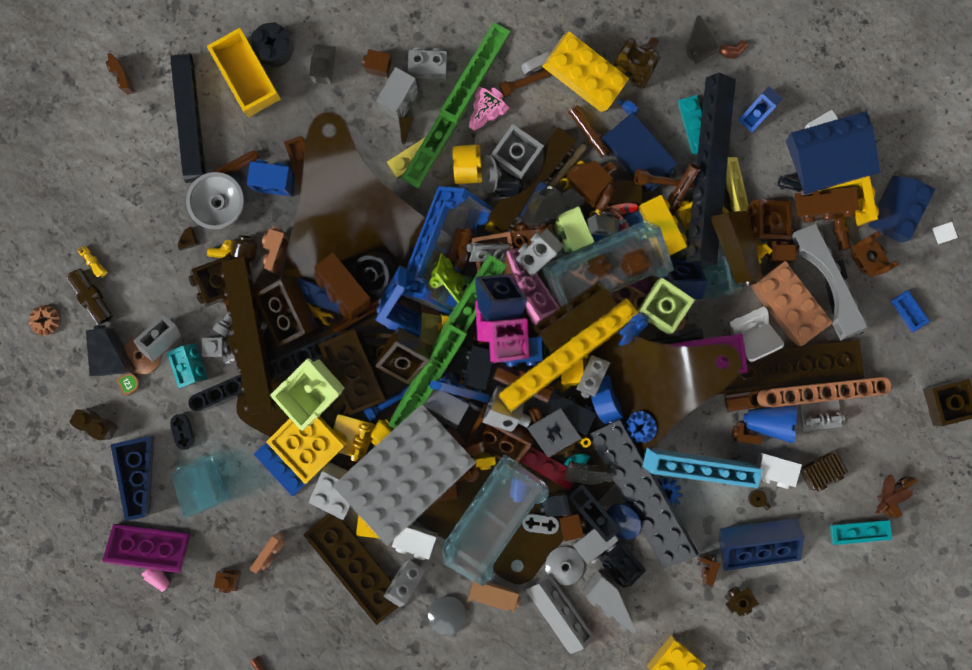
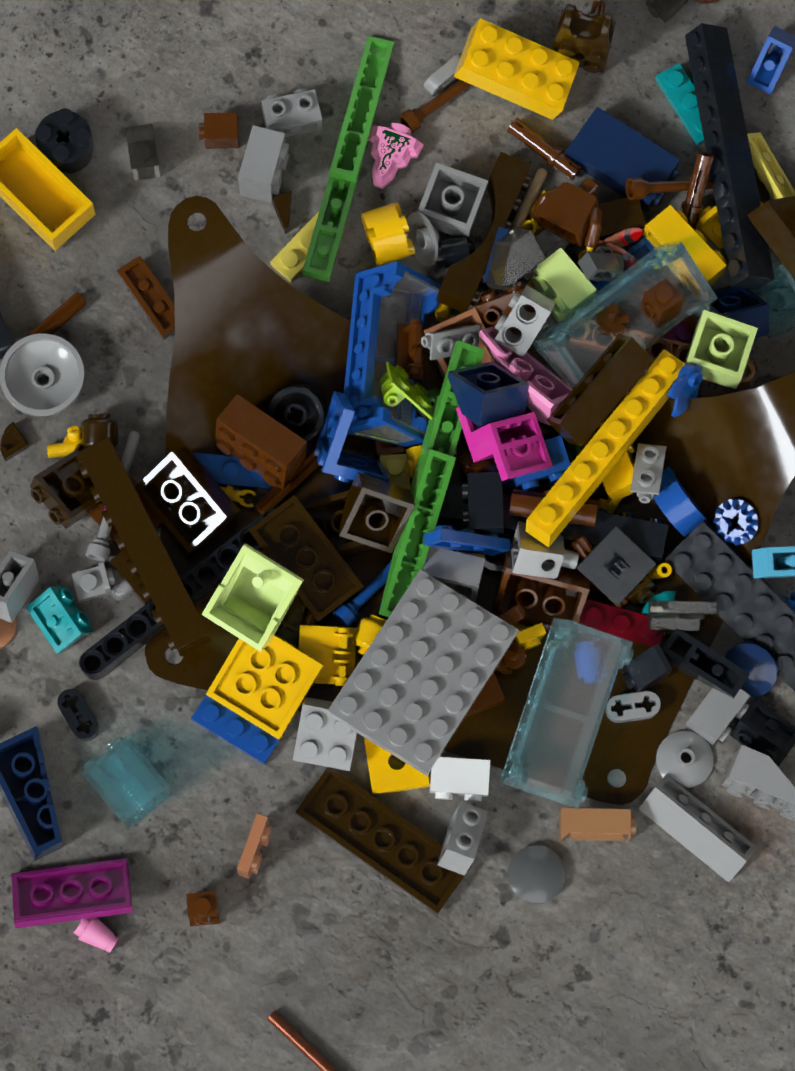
camera: 25 degrees left, 10 degrees down
blue brick [247,160,295,197] -> none
nougat plate [262,226,290,275] -> none
reddish brown brick [558,510,585,542] -> none
blue piece [617,99,639,115] -> none

